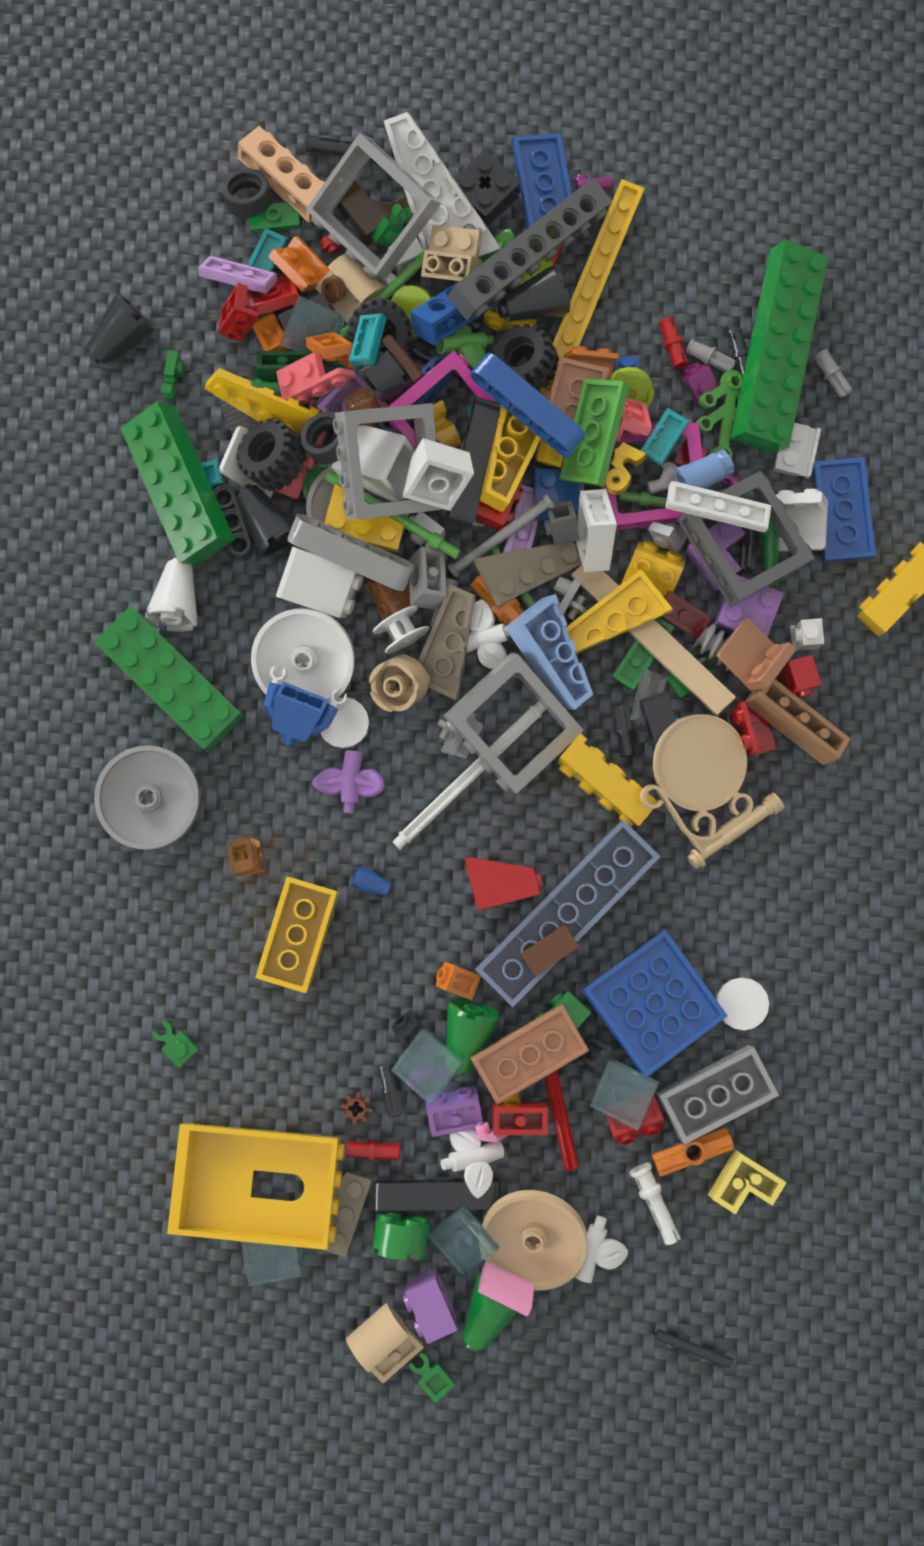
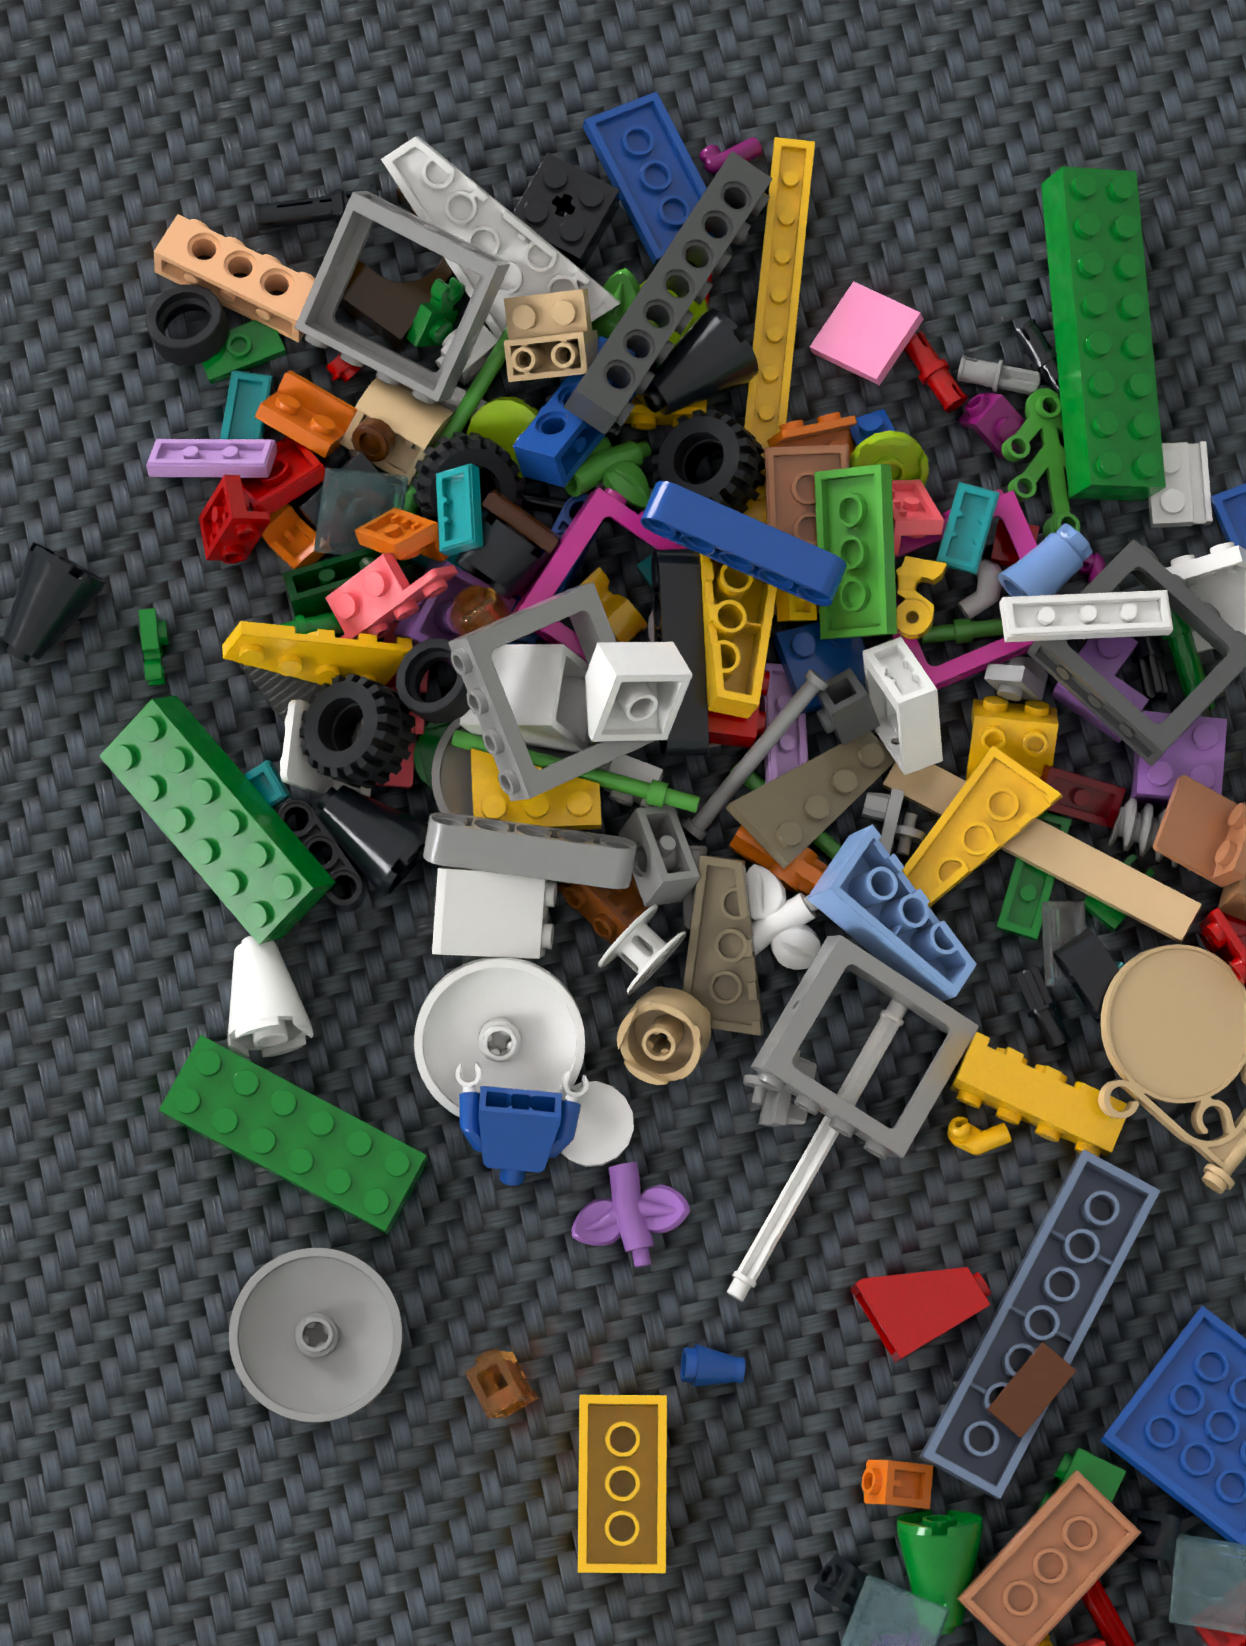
camera: 15 degrees left, 5 degrees down
light grey axle [813,349,852,398] -> none
none -> bright pink tile [810,281,924,386]
none -> yellow arm [947,1116,1012,1155]

